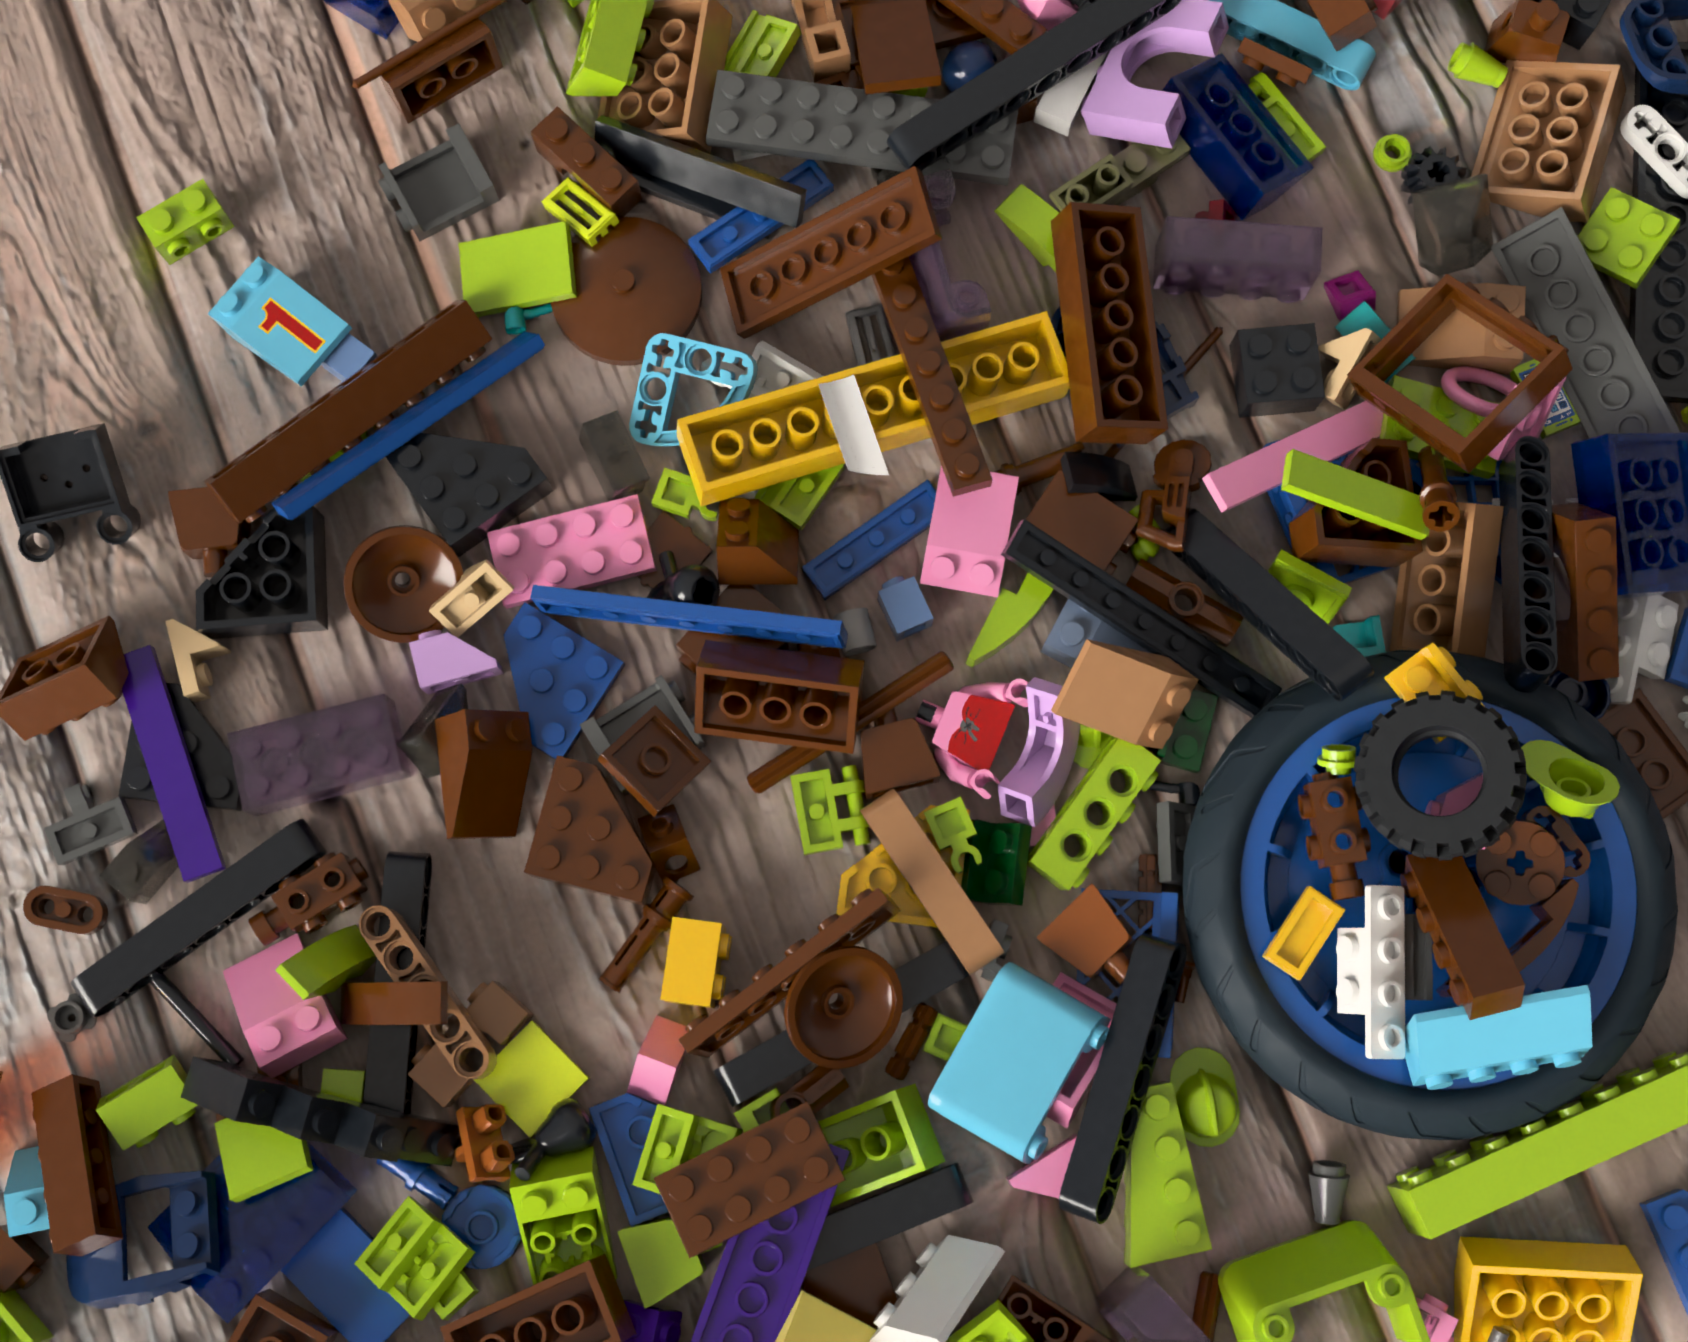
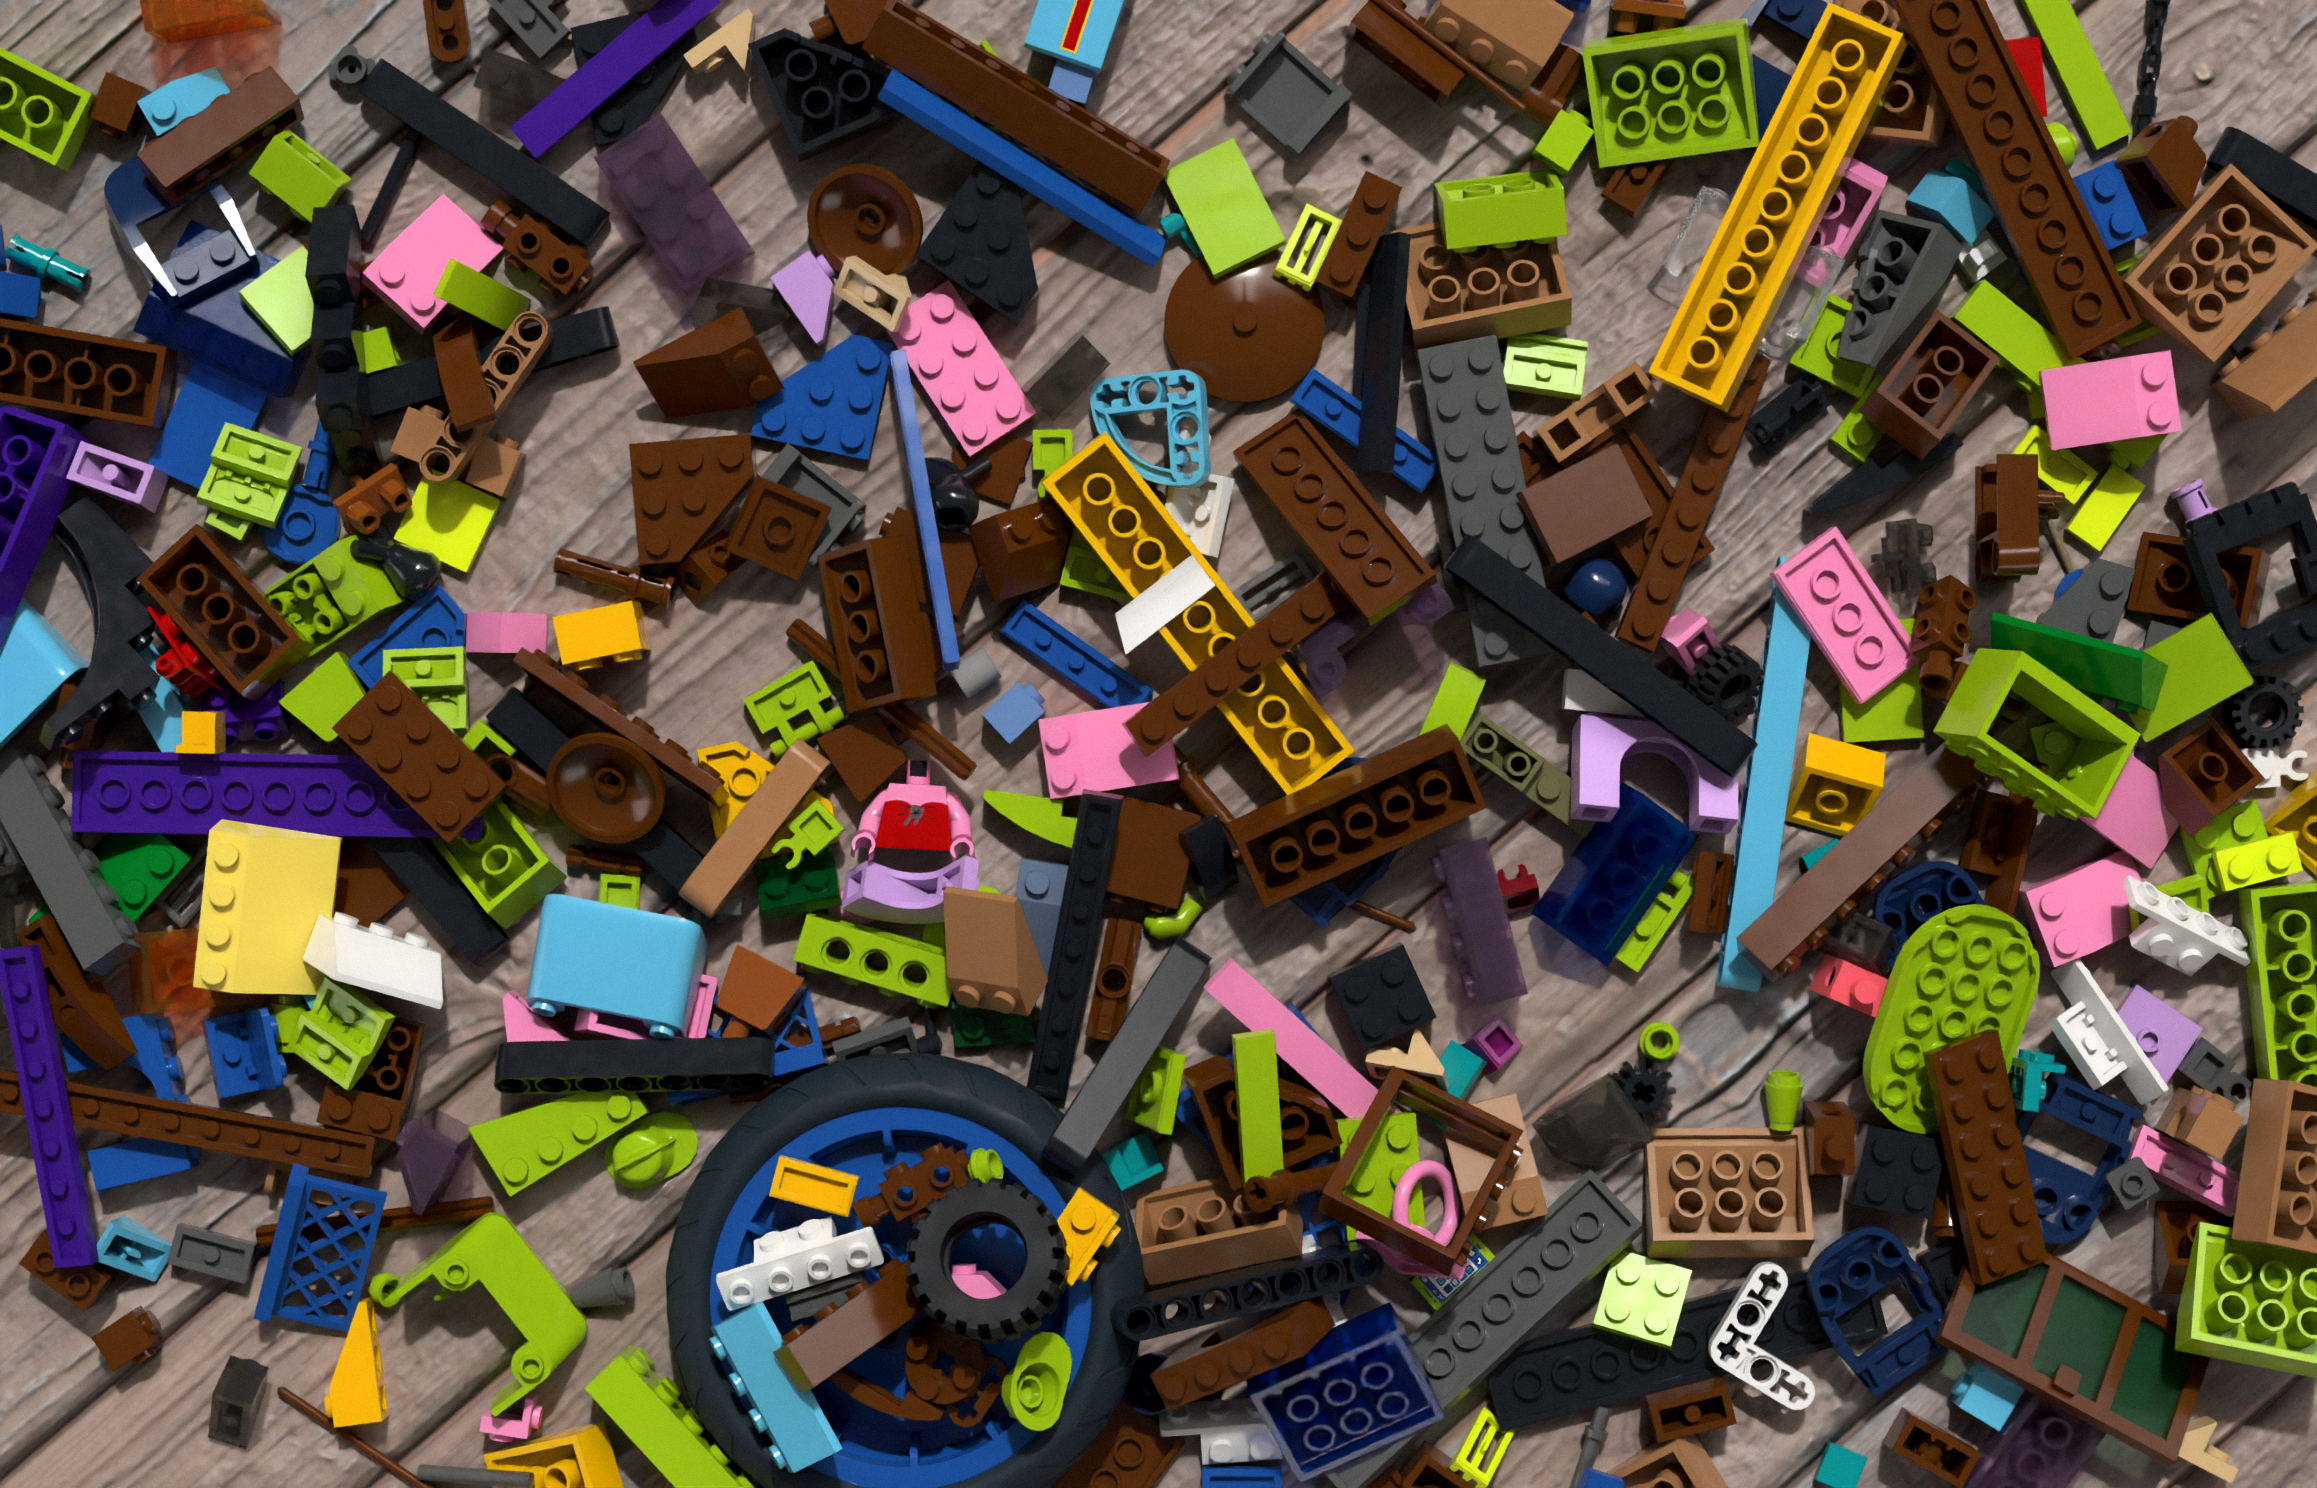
camera: 70 degrees right, 10 degrees up
reddish brown piece [1136,439,1212,552] -> none

